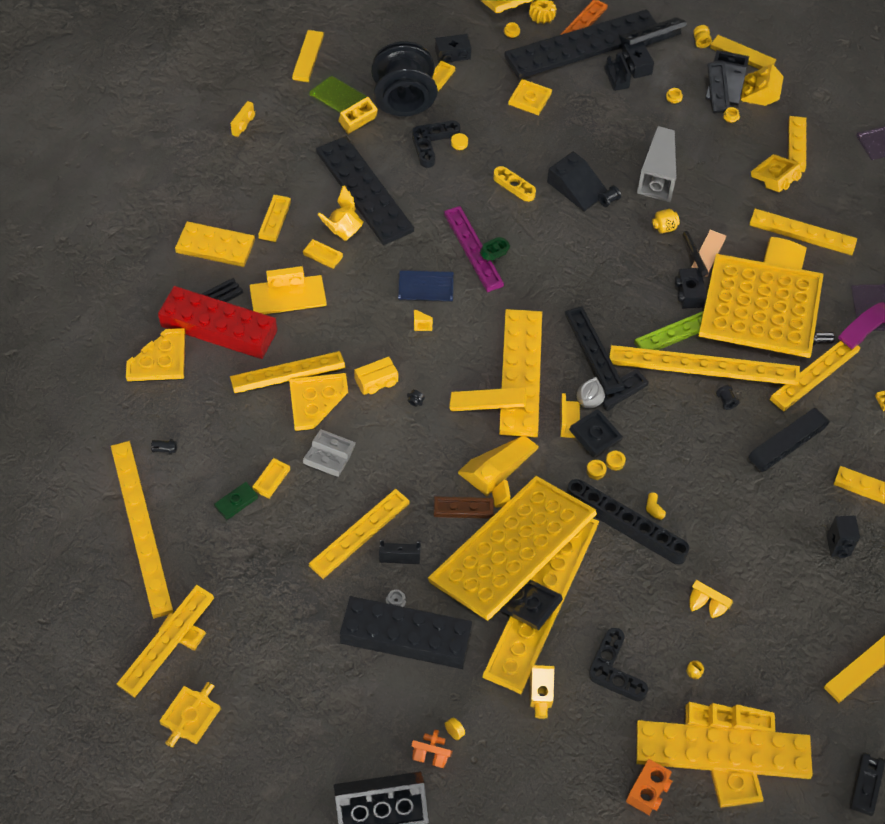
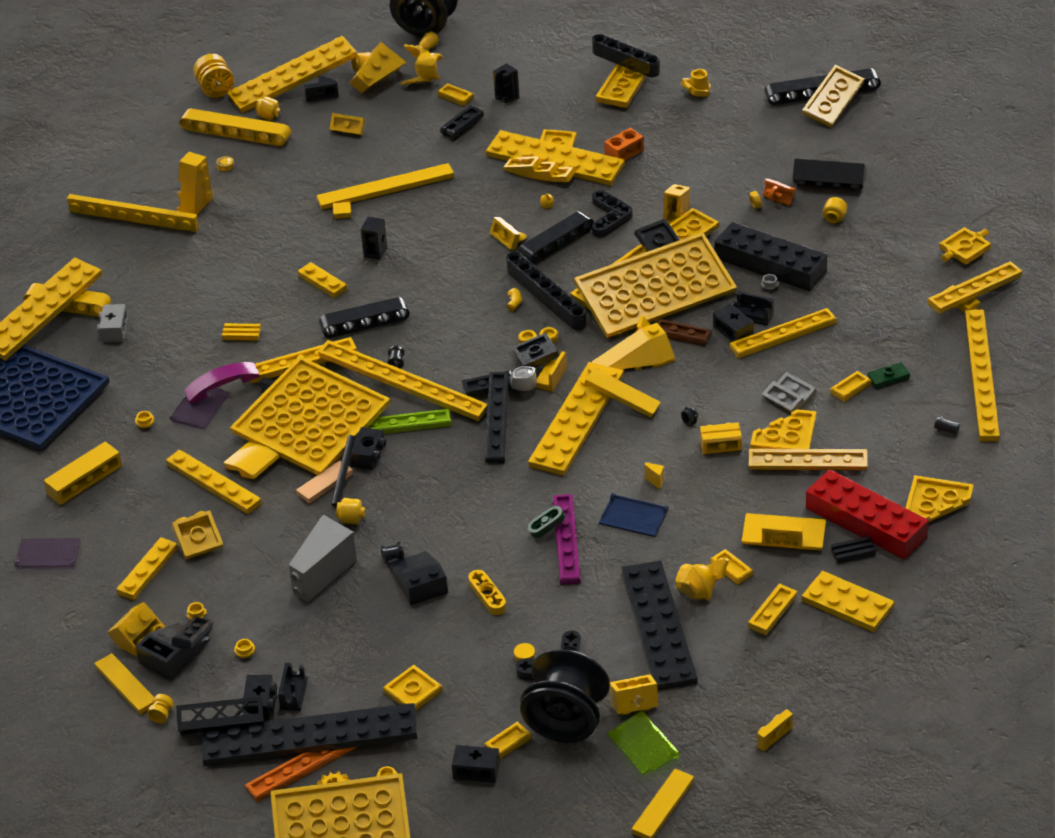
camera: 155 degrees left, 15 degrees down
none -> black beam [518,211,594,265]
none -> black brick [713,304,754,342]
none -> yellow head [822,197,848,223]

